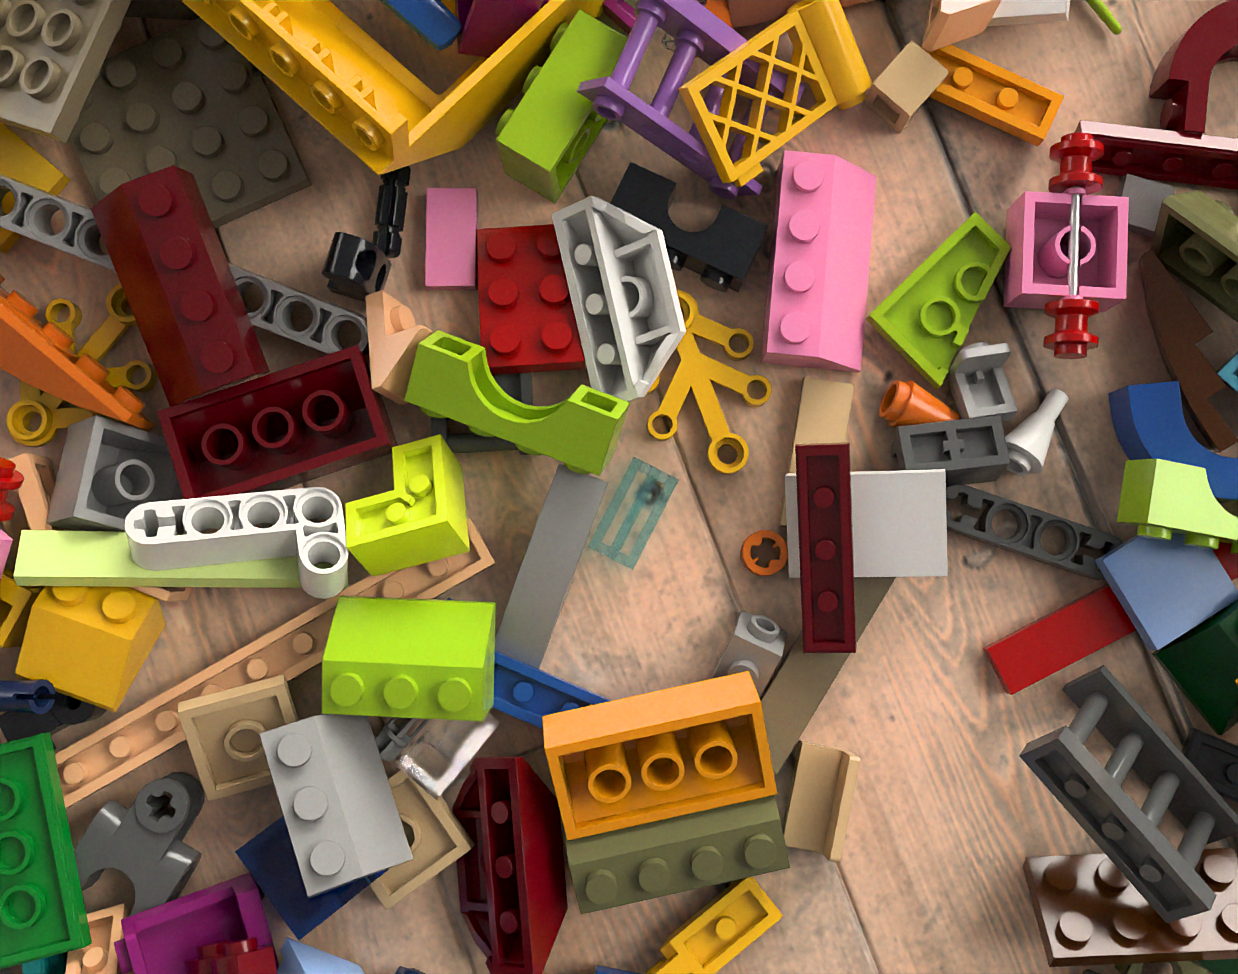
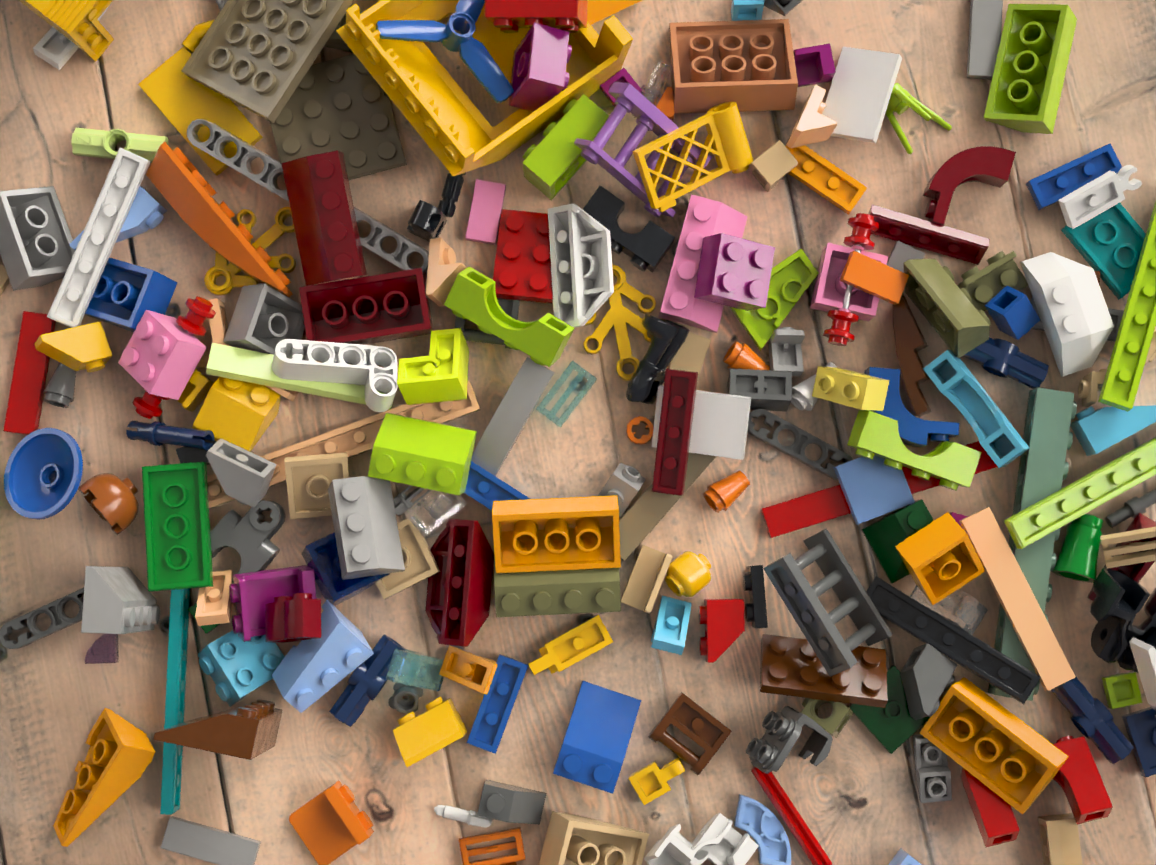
camera: 10 degrees right, 0 degrees up
none -> light grey slope [206,438,277,507]
none -> black piece [626,314,690,404]
none -> medium azure slope [651,596,692,655]
none -> yellow head [665,551,711,597]
none -> brick [694,233,775,311]
none -> red slope [699,599,745,663]
none -> orange cone [703,470,750,513]
none -> black plate [743,565,768,628]
none -> light yellow brick [812,366,890,411]
none -> orange tile [839,251,909,305]

